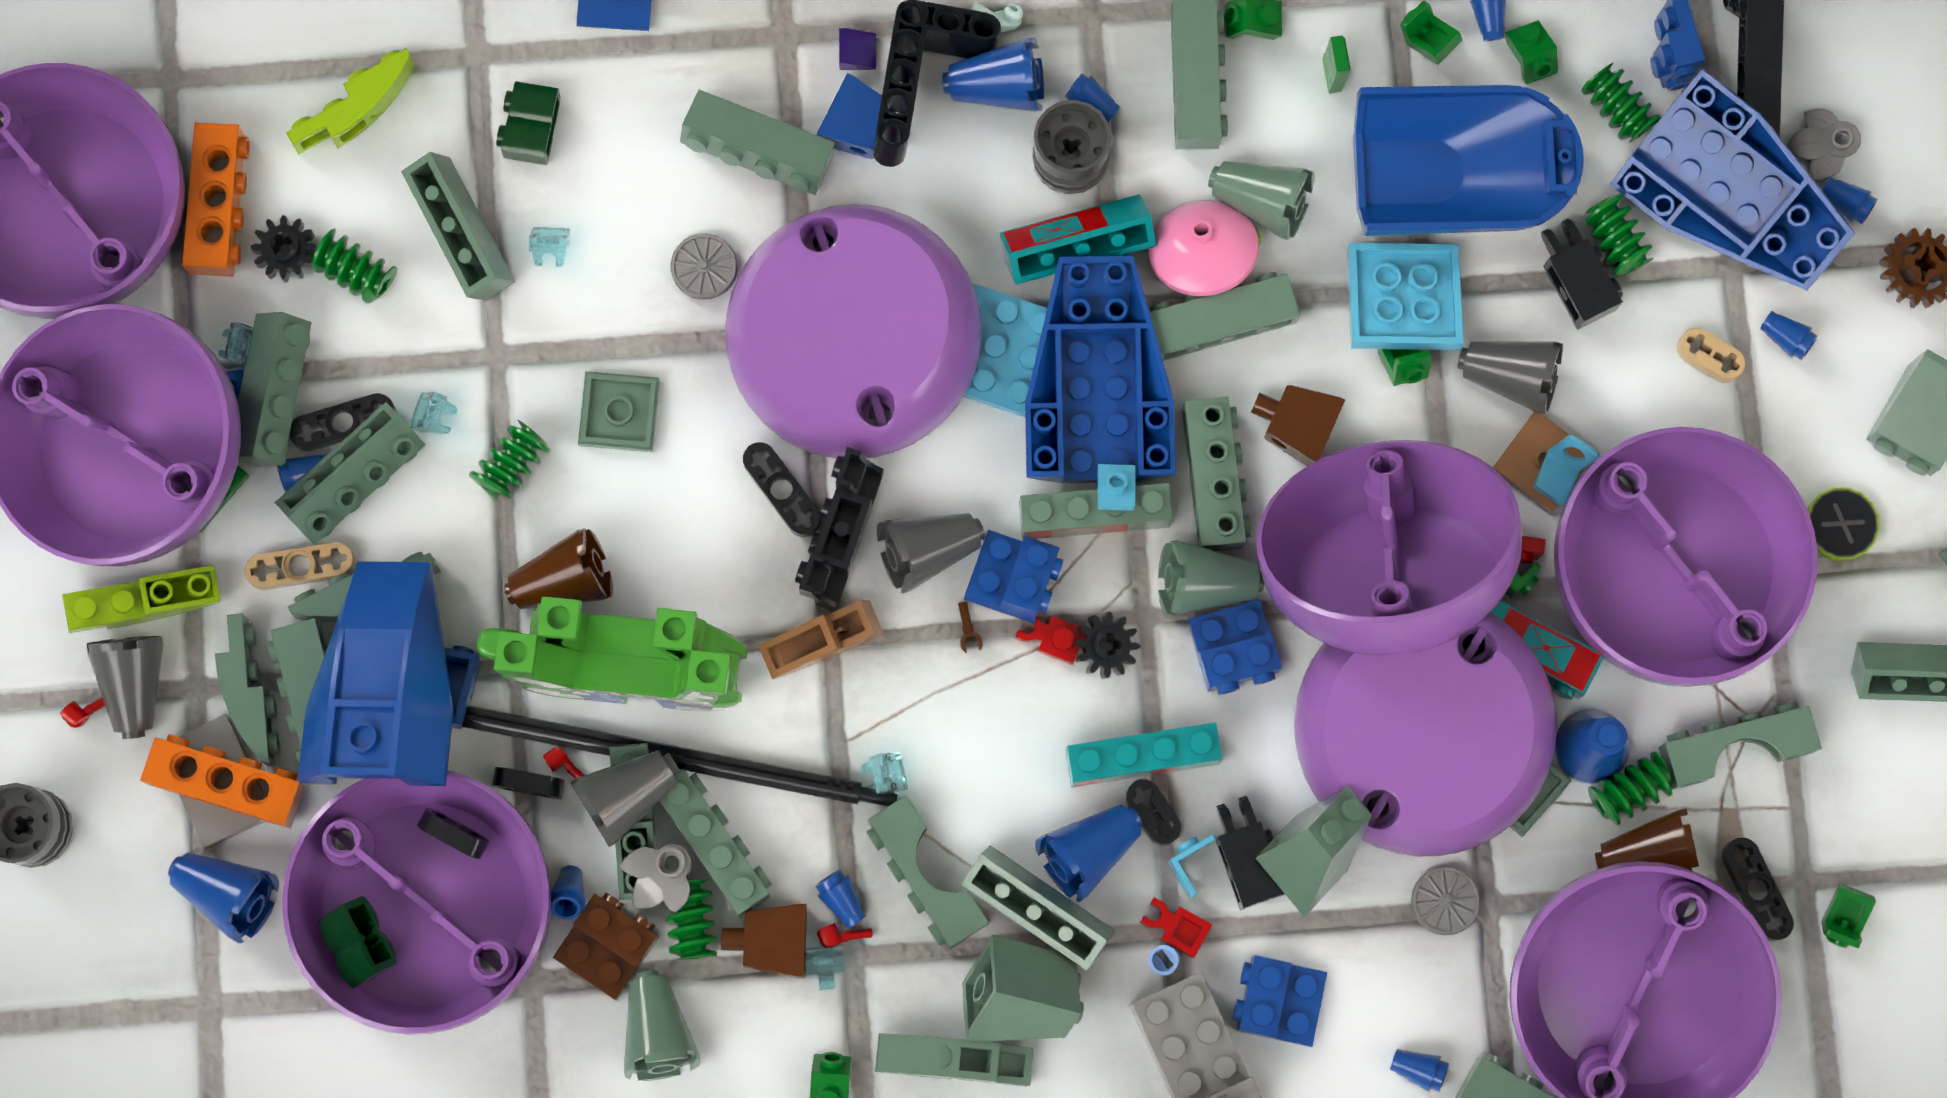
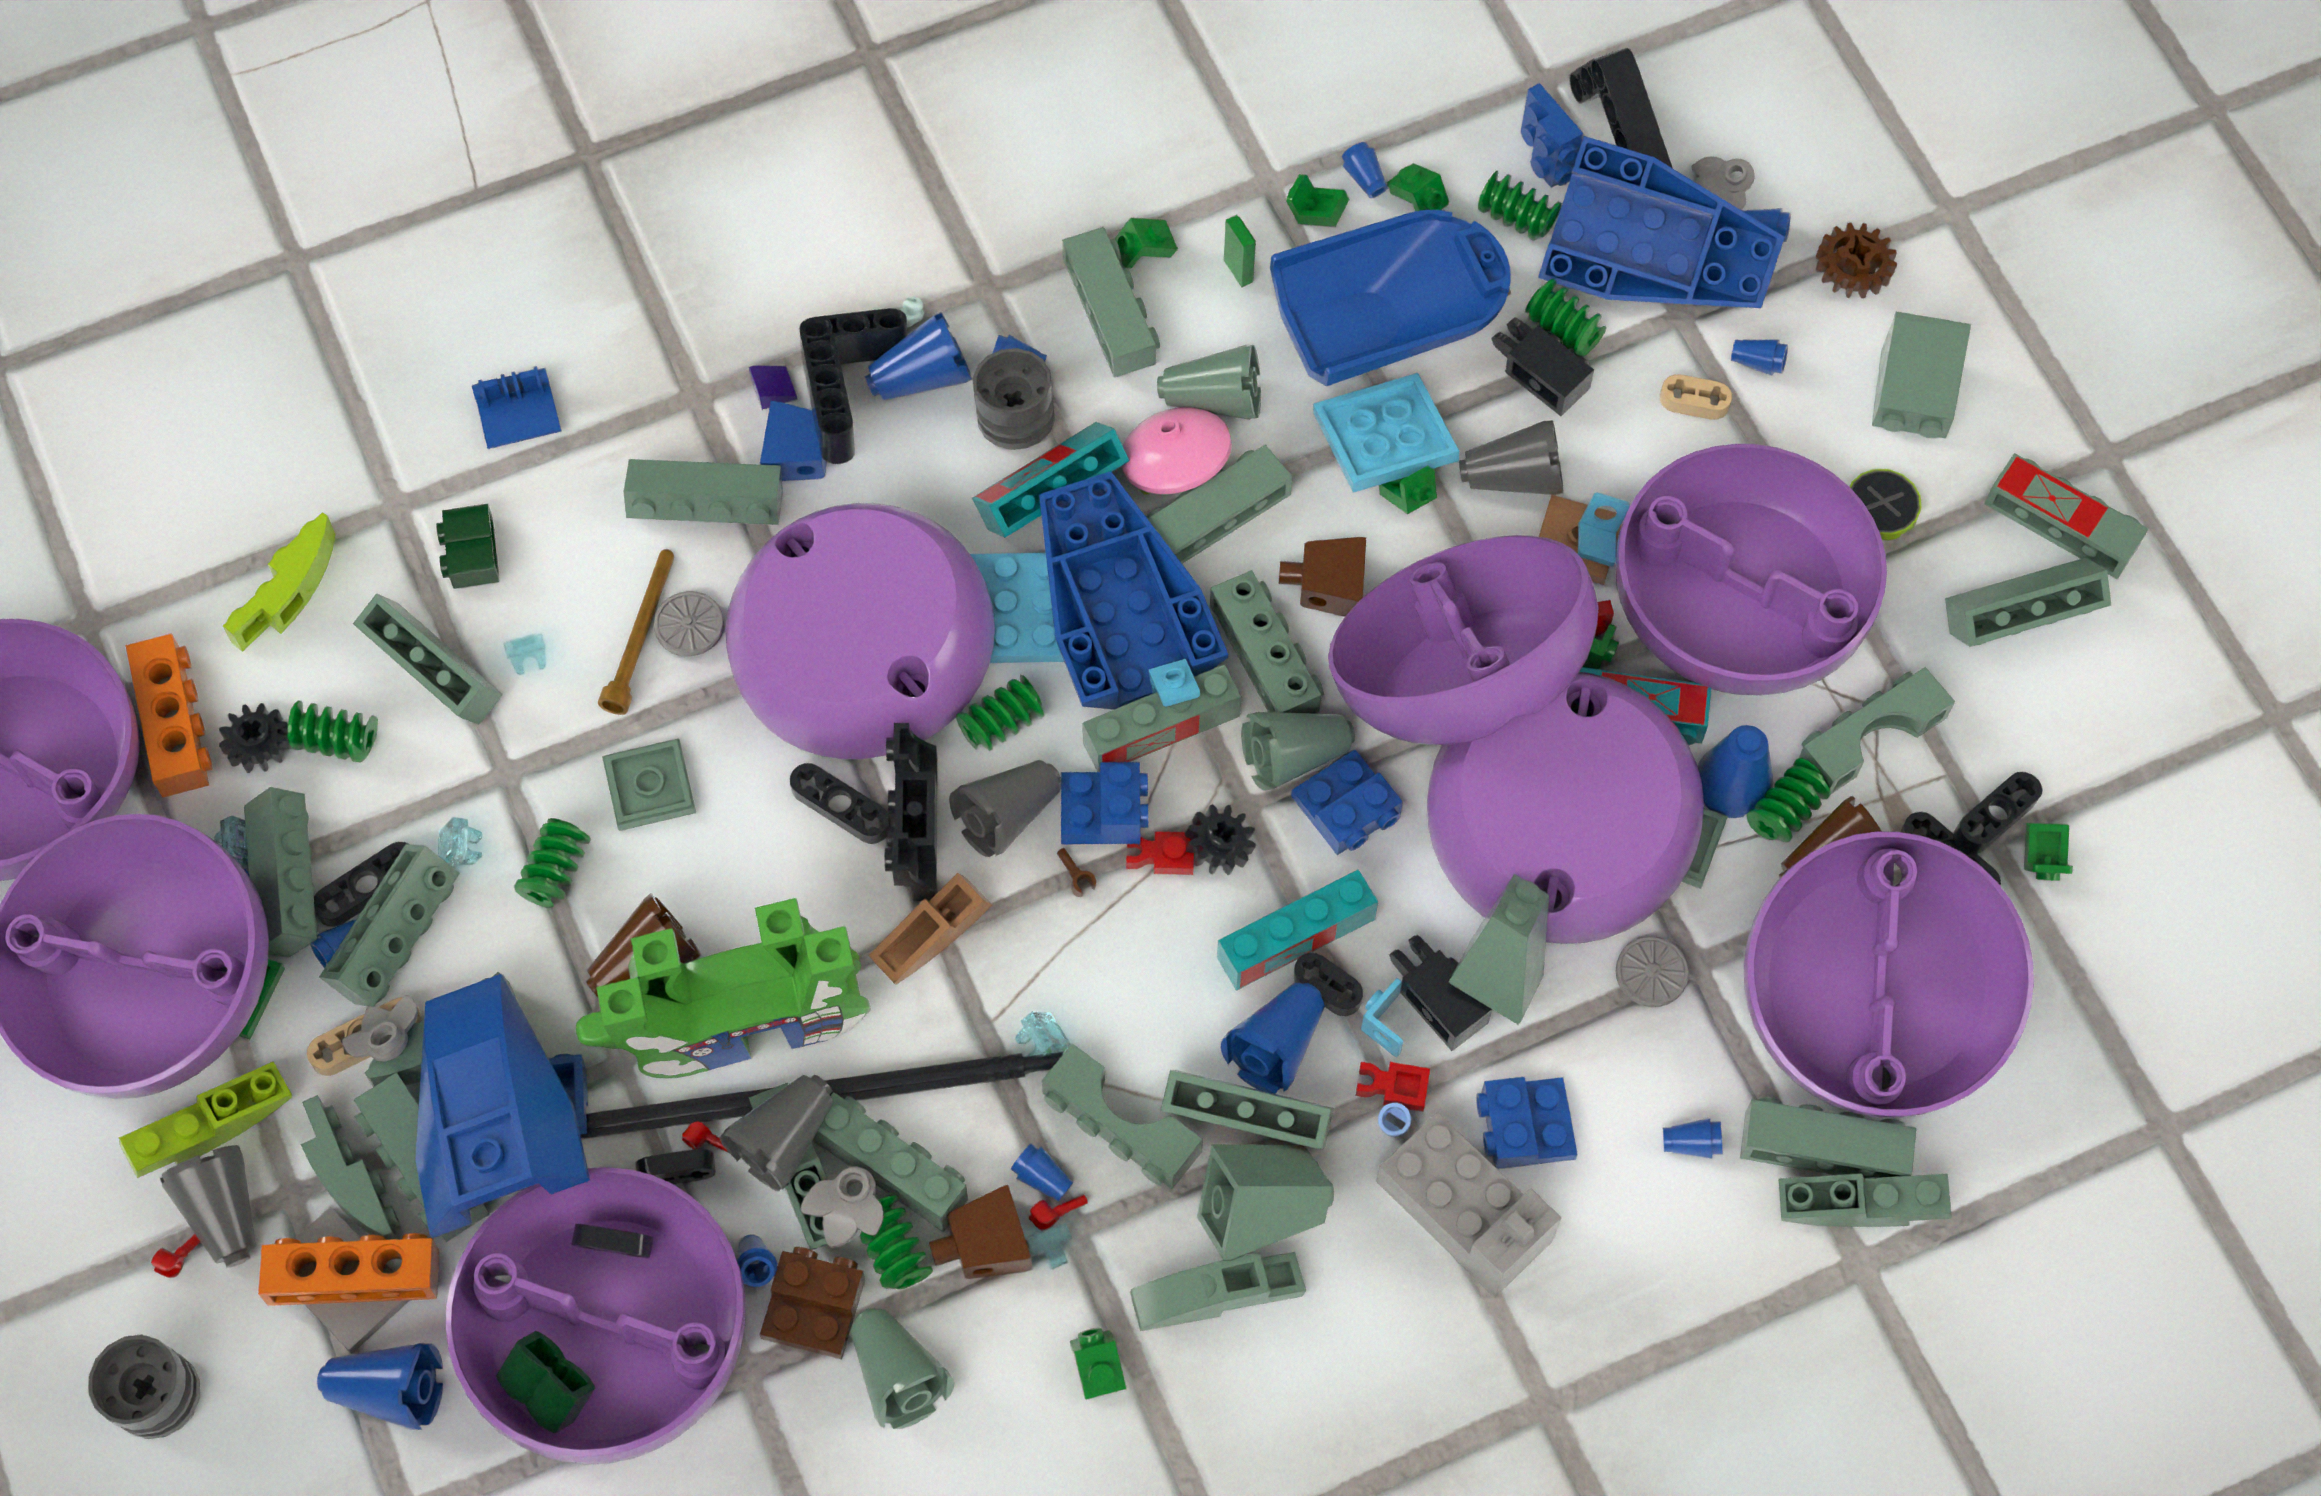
camera: 15 degrees left, 15 degrees down
none -> light grey plate [342,995,418,1062]
none -> pearl gold piece [598,549,674,715]
none -> green piece [956,674,1045,751]
none -> black beam [1953,772,2043,854]

